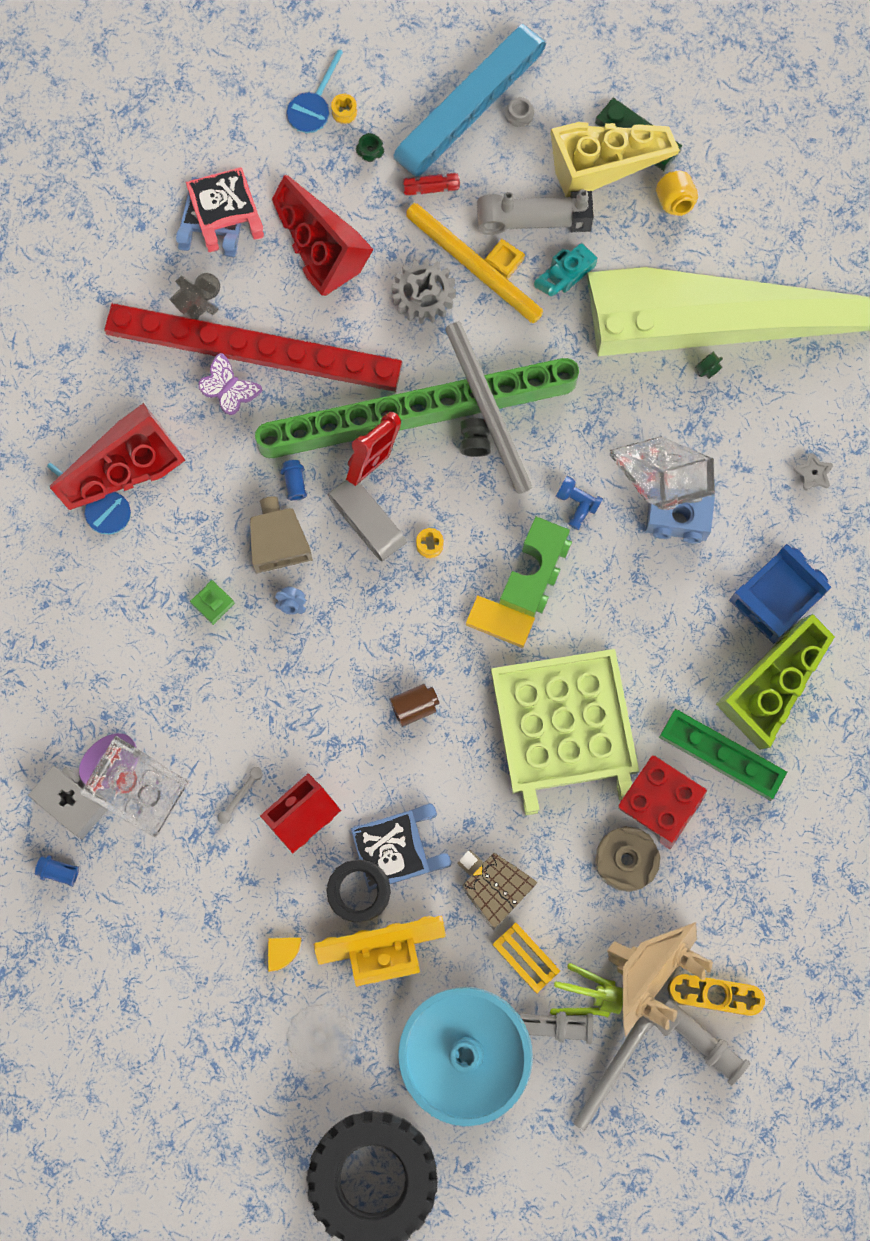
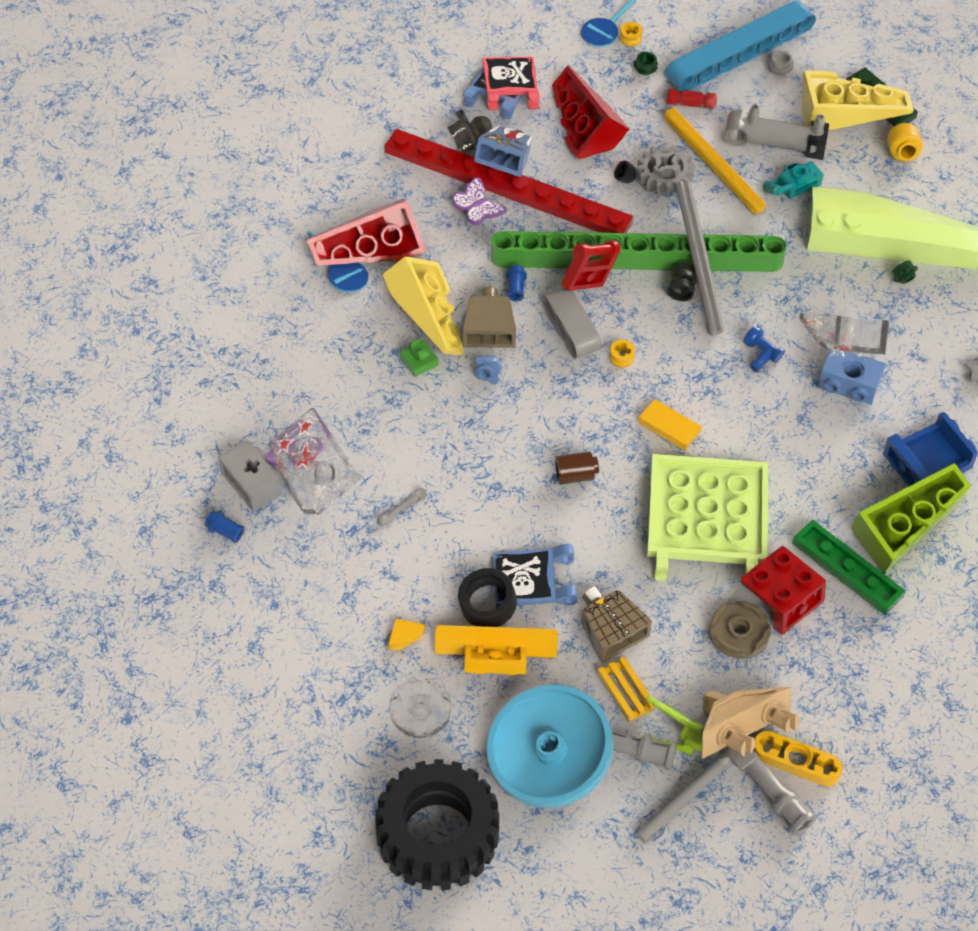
camera: 15 degrees right, 20 degrees down
red brick [260,773,342,854] -> none
yellow tile [484,238,525,279] -> none
bright green arch [499,516,572,617] -> none
none -> light yellow wedge [382,256,464,356]
none -> medium blue torso [474,126,532,177]
none -> black hinge [614,160,637,184]

